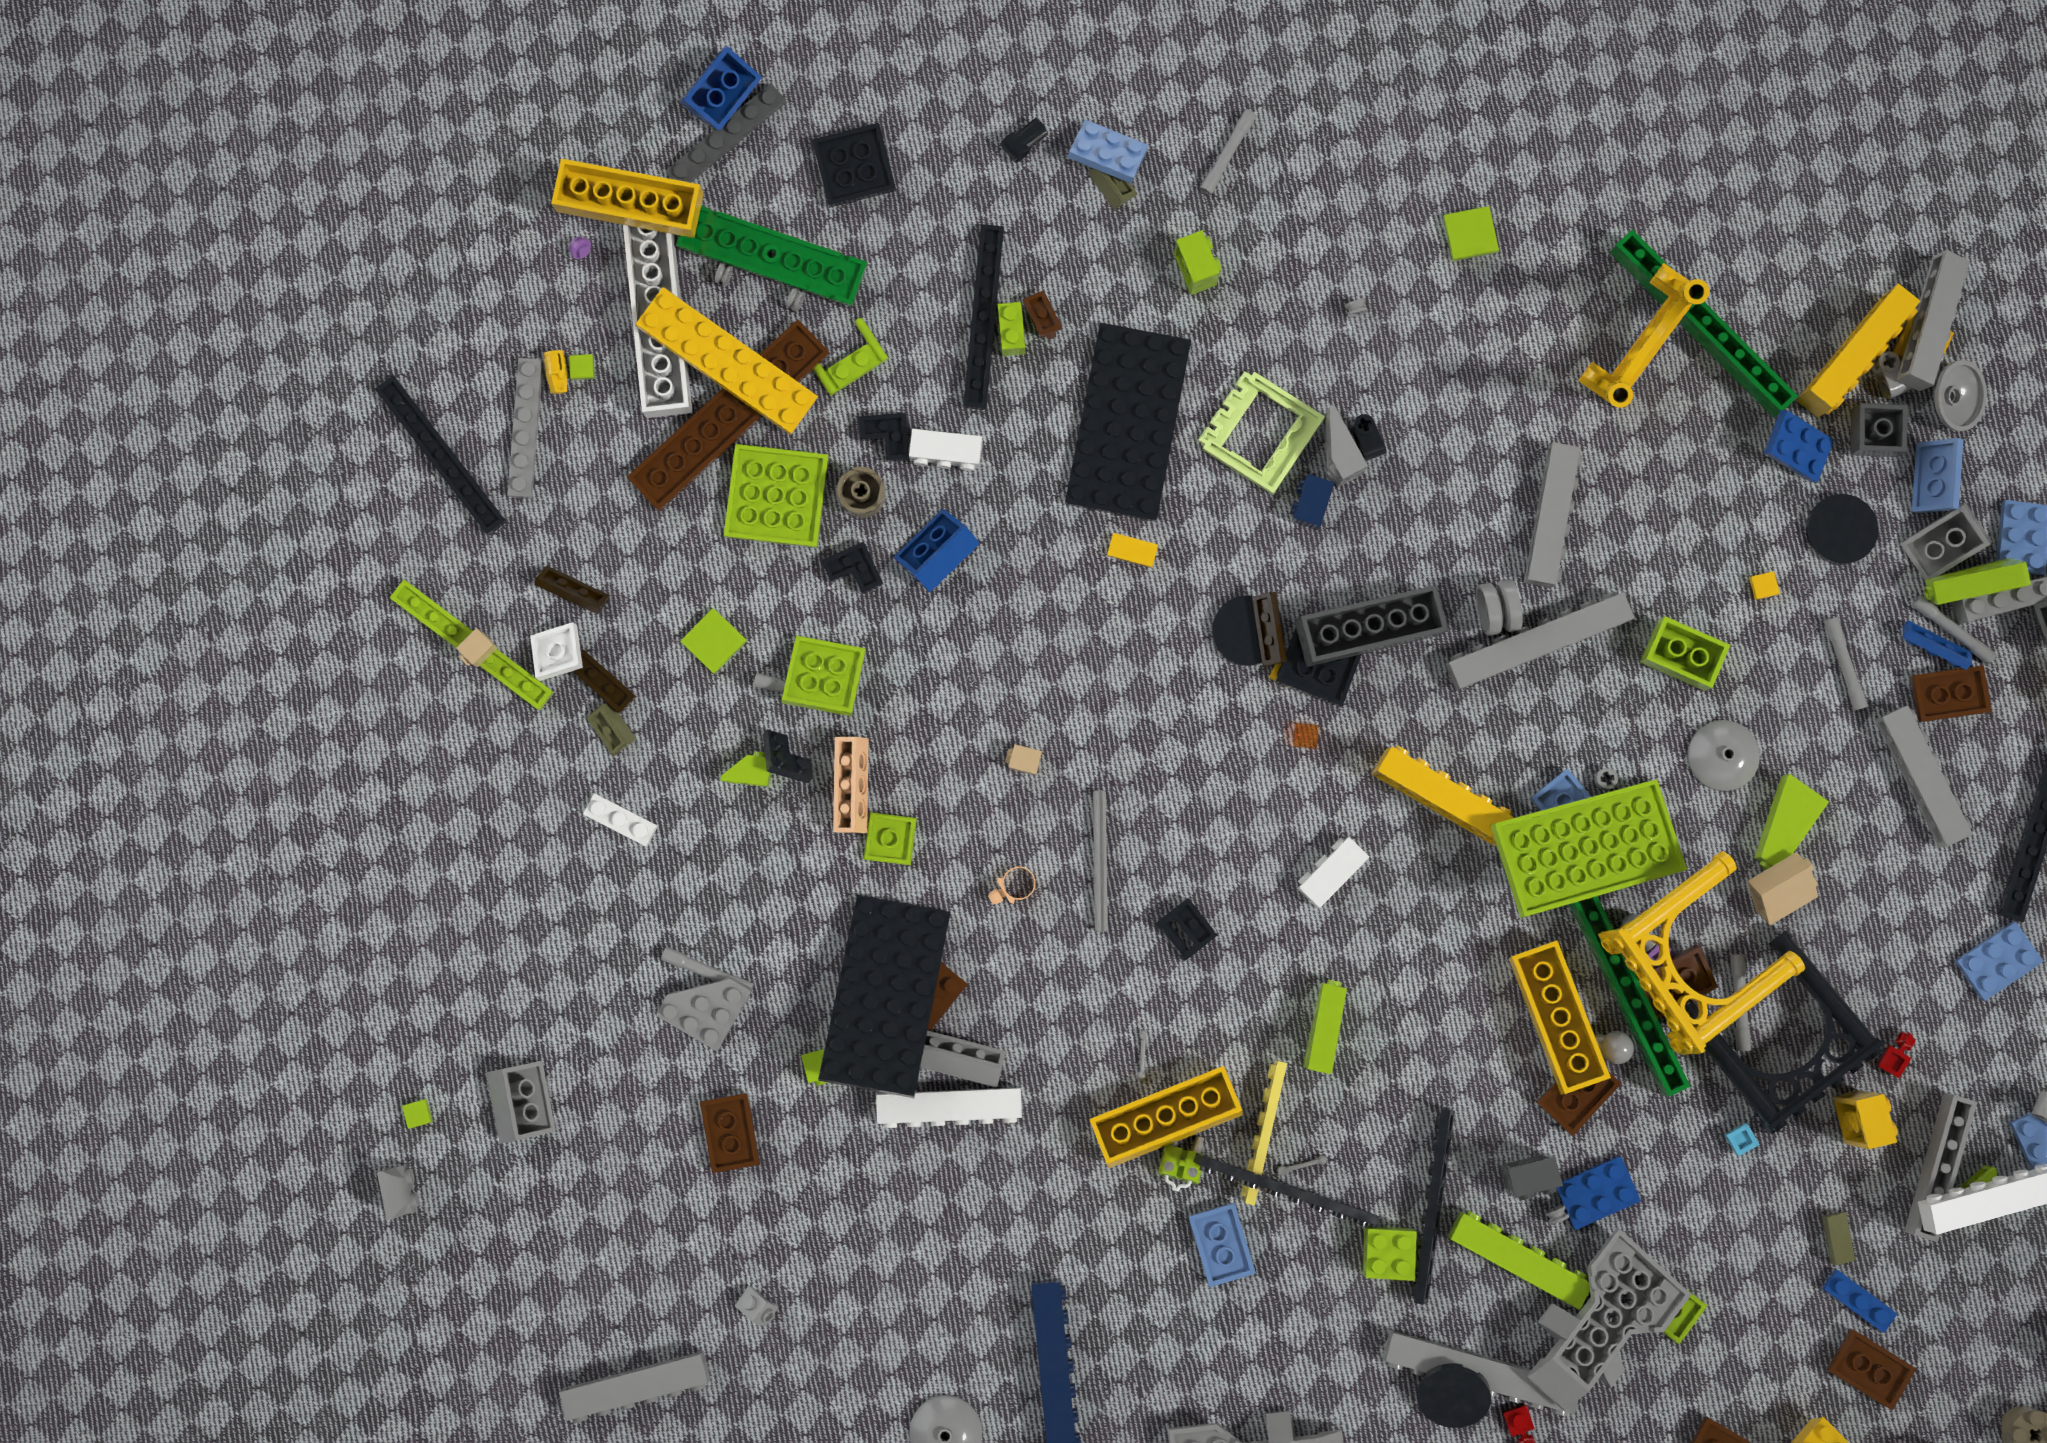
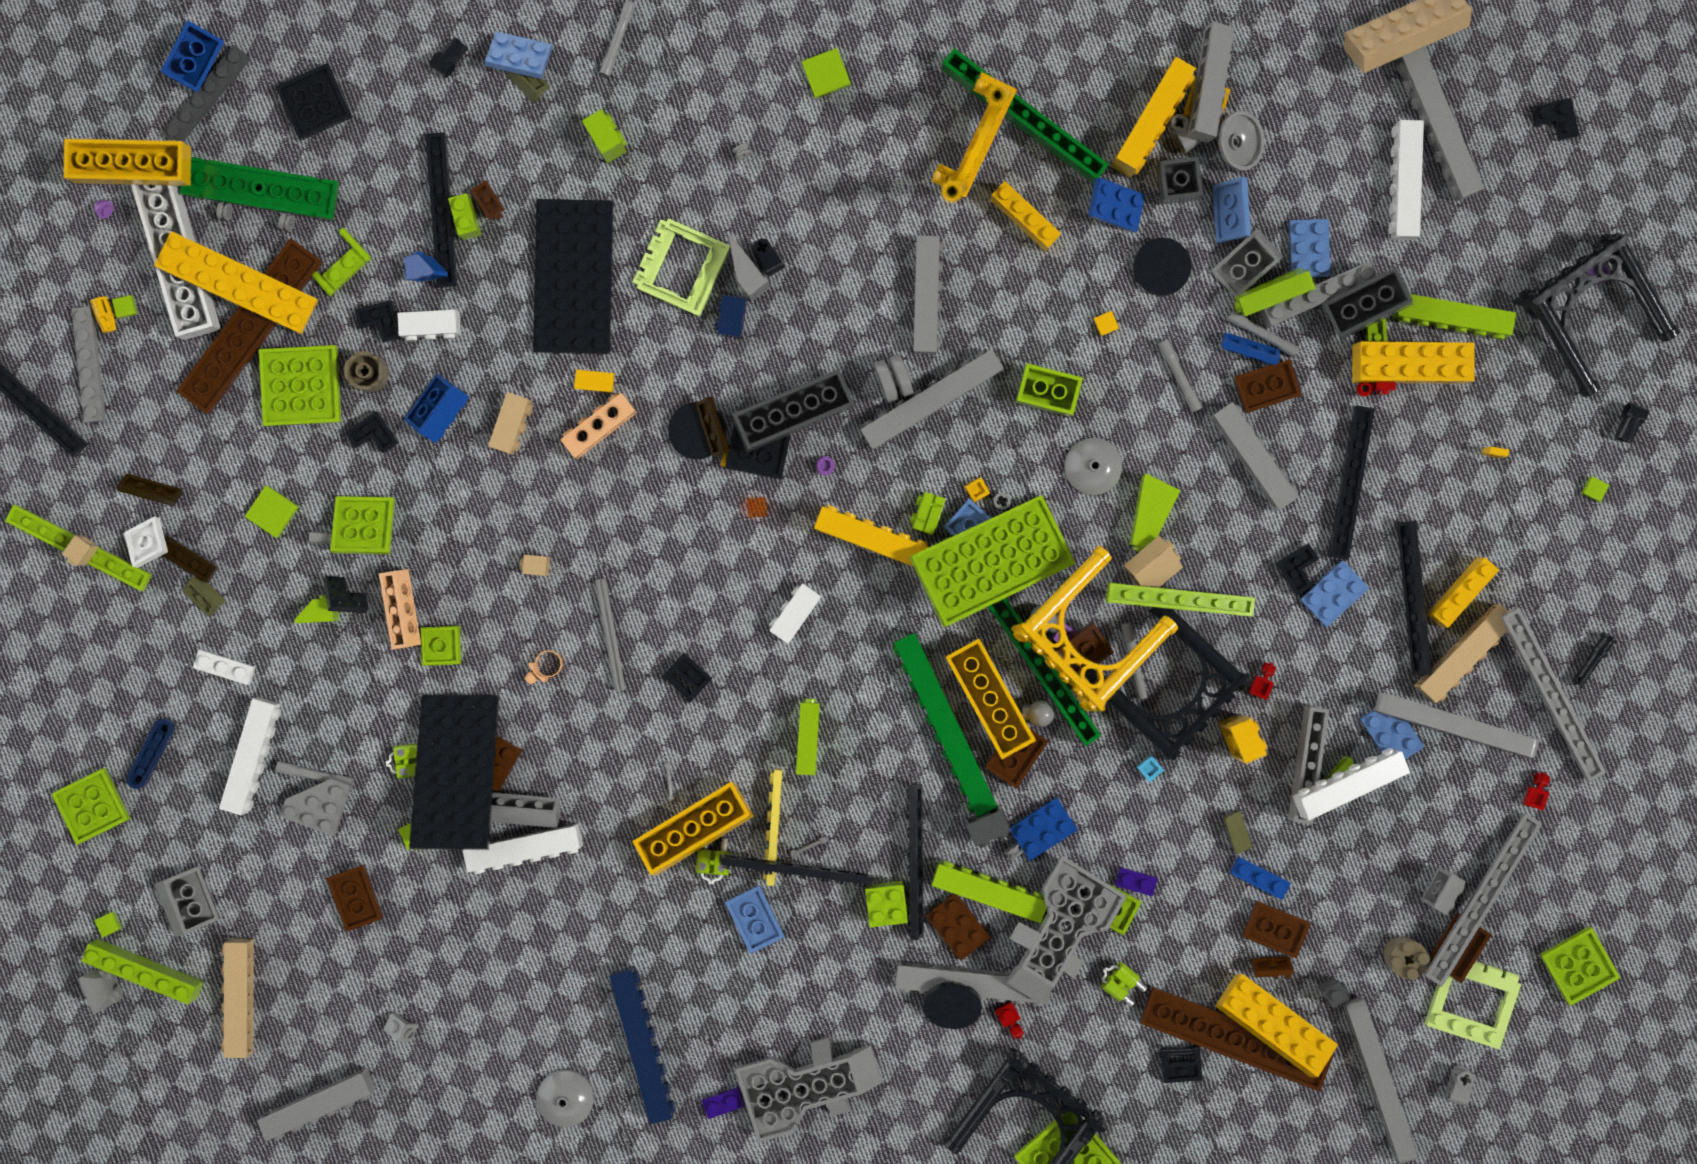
camera: 10 degrees left, 5 degrees up
none -> lime plate [51,768,131,845]
none -> lime brick [81,939,204,1005]
none -> dark blue plate [126,718,175,789]
none -> white brick [219,697,281,815]
none -> tan brick [221,939,254,1058]
none -> lime piece [386,743,418,779]
none -> blue slope [404,252,448,282]
none -> tan brick [488,392,533,455]
none -> light nougat brick [561,393,638,459]
none -> medium lavender plate [816,456,835,476]
none -> green brick [892,632,997,817]
none -> lime brick [909,491,946,535]
none -> reddish brown plate [925,893,991,961]
none -> yellow tile [964,477,990,502]
none -> yellow brick [990,181,1061,252]
none -> lime piece [1100,962,1147,1007]
none -> lime plate [1105,583,1255,617]
none -> dark purple plate [1114,866,1158,896]
none -> reddish brown plate [1251,956,1294,979]
none -> black plate [1275,543,1319,596]

